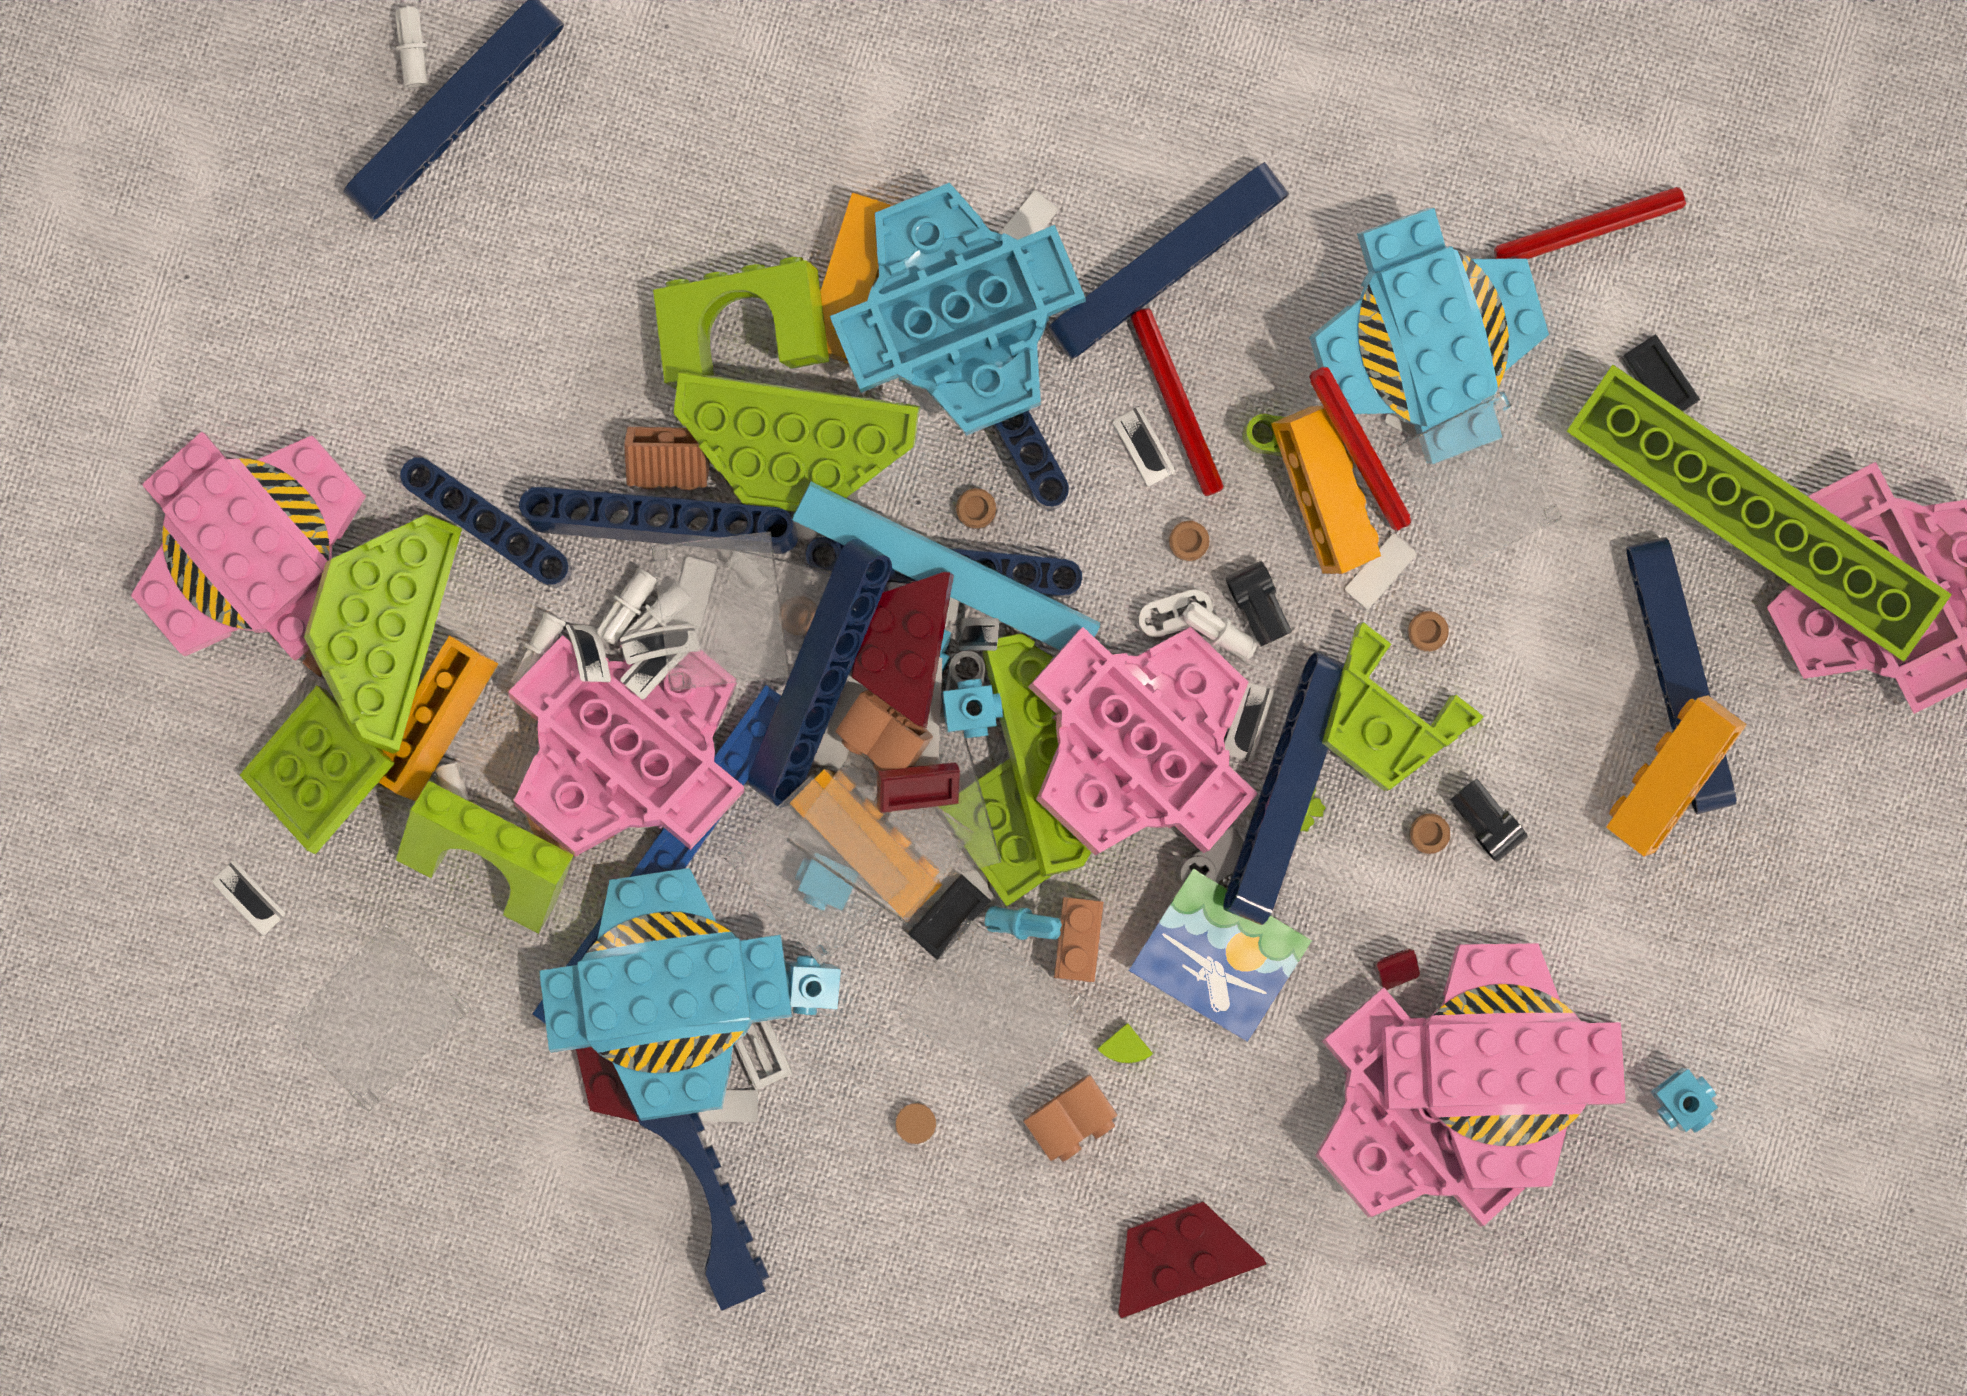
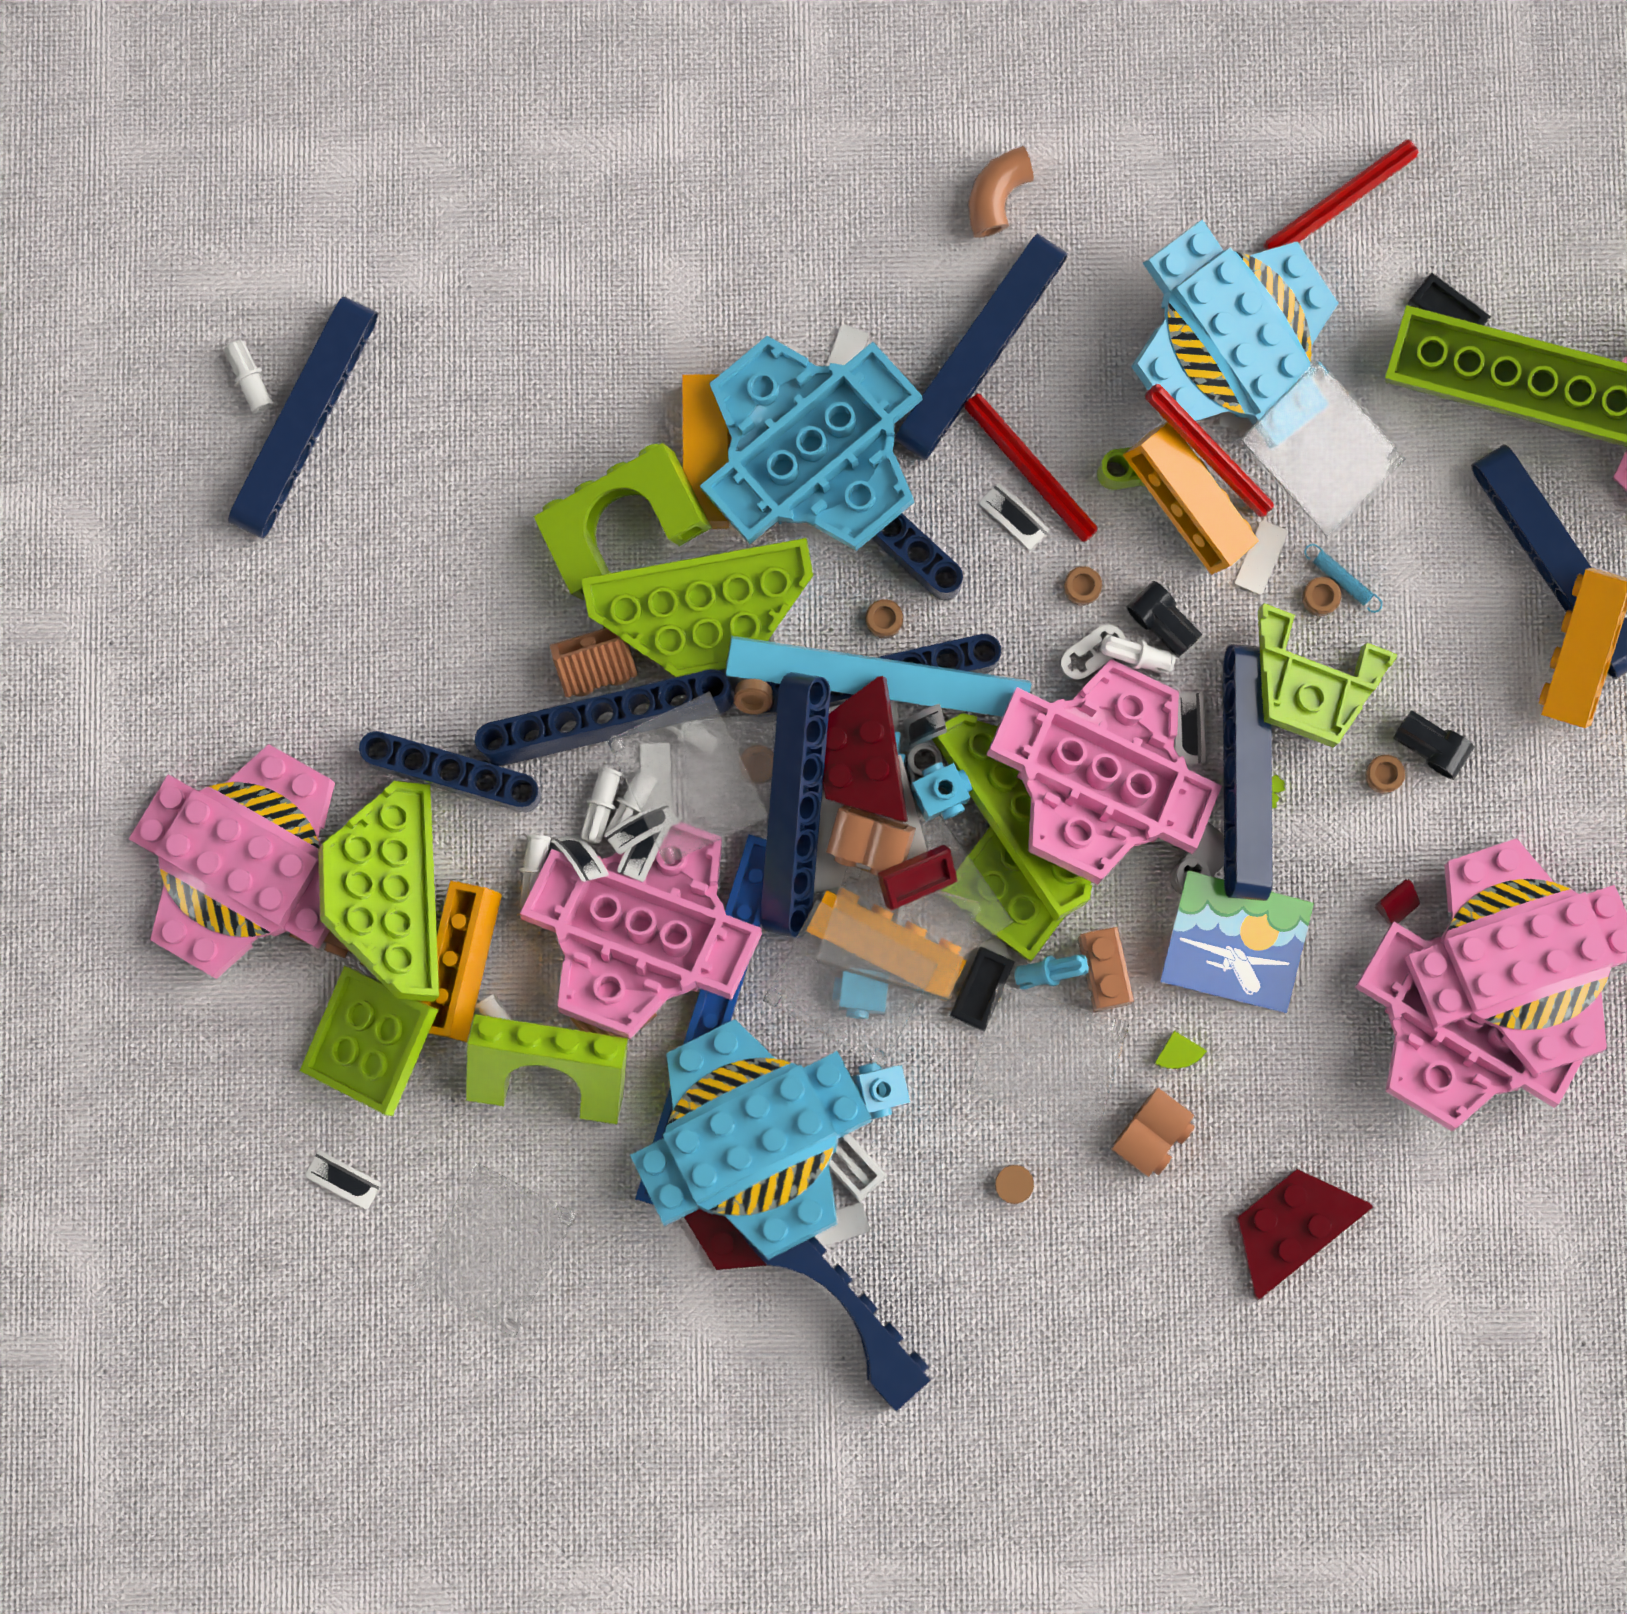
camera: 15 degrees left, 5 degrees down
none -> medium nougat tile [734,679,773,714]
none -> nougat cylinder [968,146,1034,238]
none -> medium azure piece [1304,544,1383,613]

